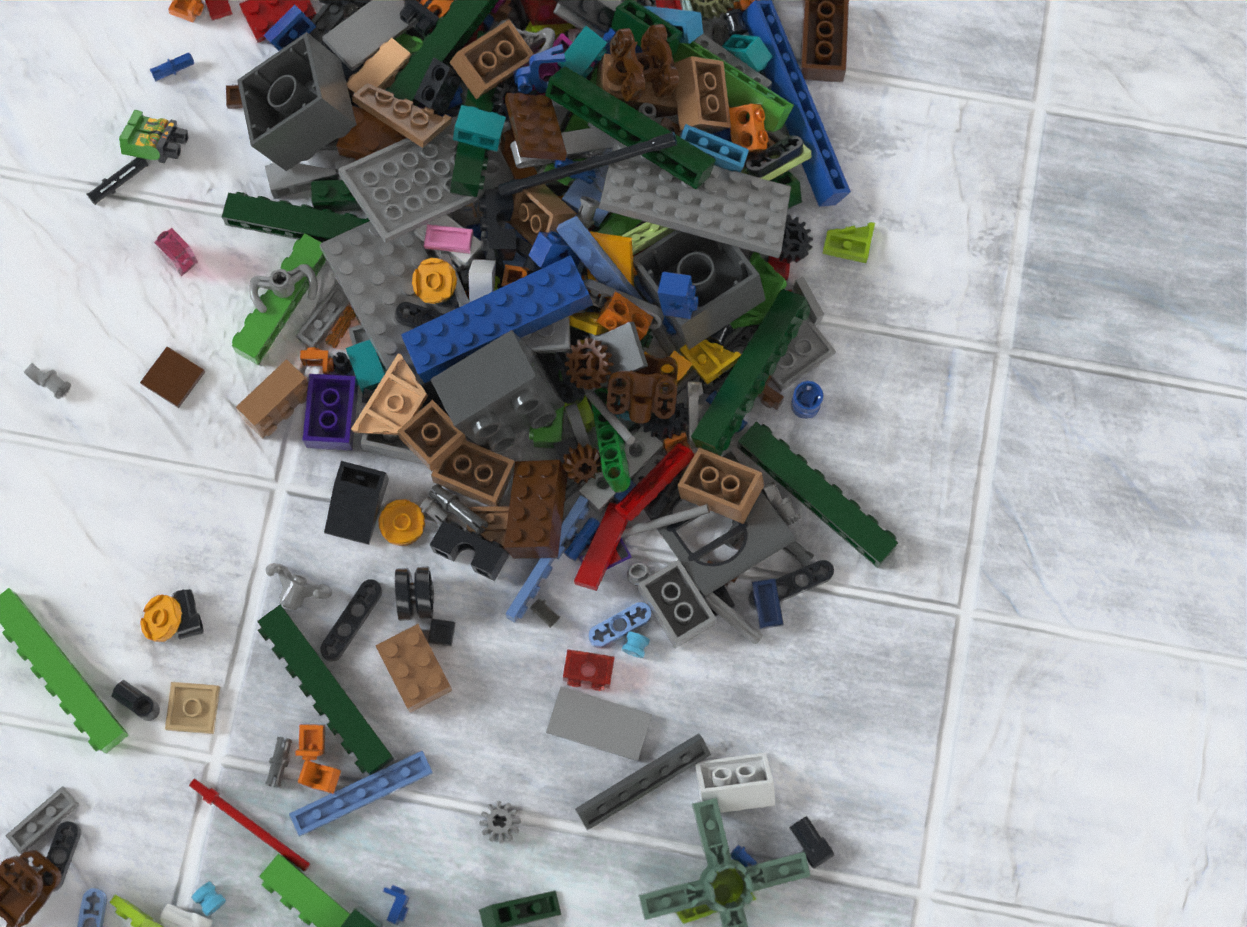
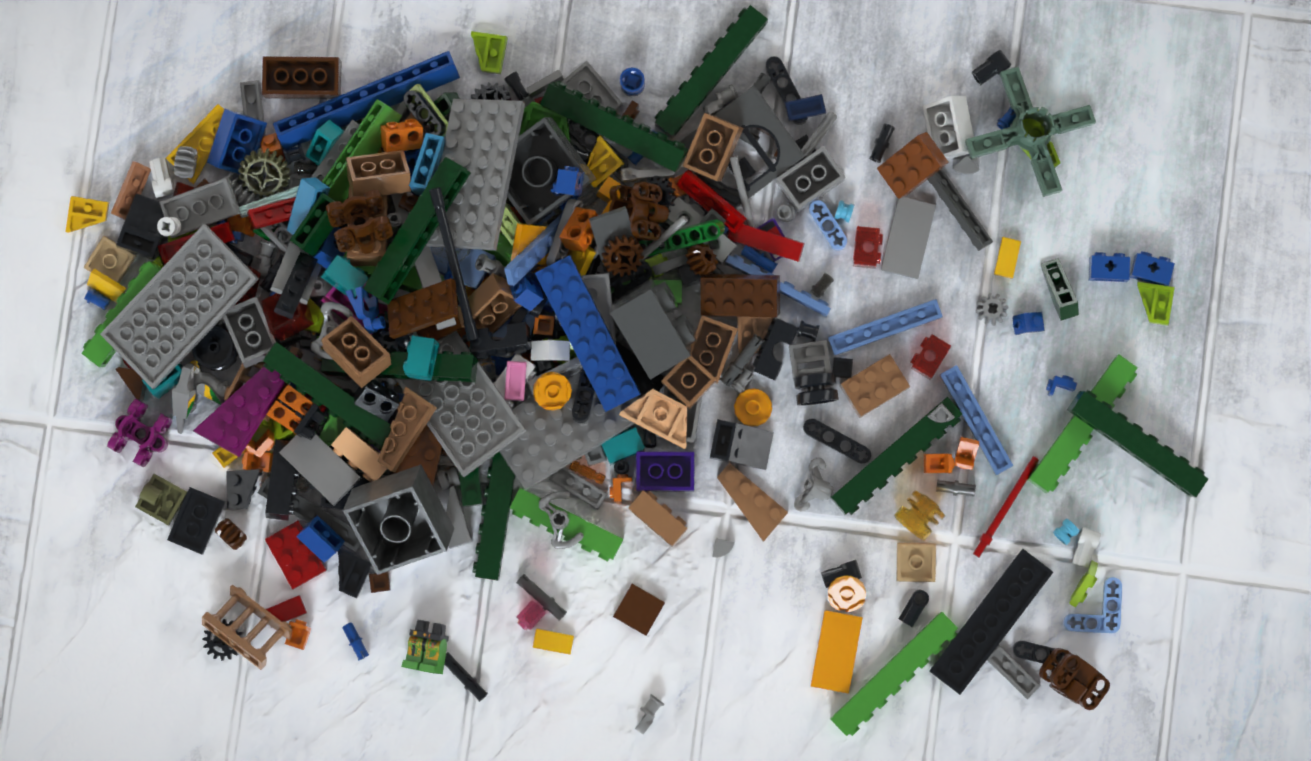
camera: 85 degrees left, 10 degrees up
none -> black wing [338,549,372,599]
none -> black pin [504,71,529,101]
none -> dark grey pin [516,574,567,621]
none -> yellow tile [532,629,574,655]
none -> dark grey tile [699,208,726,234]
none -> light grey tile [712,538,735,558]
none -> medium nougat wing [717,463,788,542]
none -> black tile [729,157,756,180]
none -> light grey plate [789,340,831,380]
none -> black bush [797,320,820,342]
none -> light orange tile [811,610,863,694]
none -> medium blue plate [828,299,943,356]
none -> black pin [869,123,895,163]
none -> dark orange brick [877,132,949,199]
none -> clear yellow wheel [893,490,945,541]
none -> clear red brick [910,334,951,380]
none -> light grey tile [927,403,955,423]
none -> black plate [929,549,1054,695]
none -> light grey tile [952,155,980,174]
none -> yellow tile [994,237,1021,279]
none -> blue bracket [1012,312,1045,335]

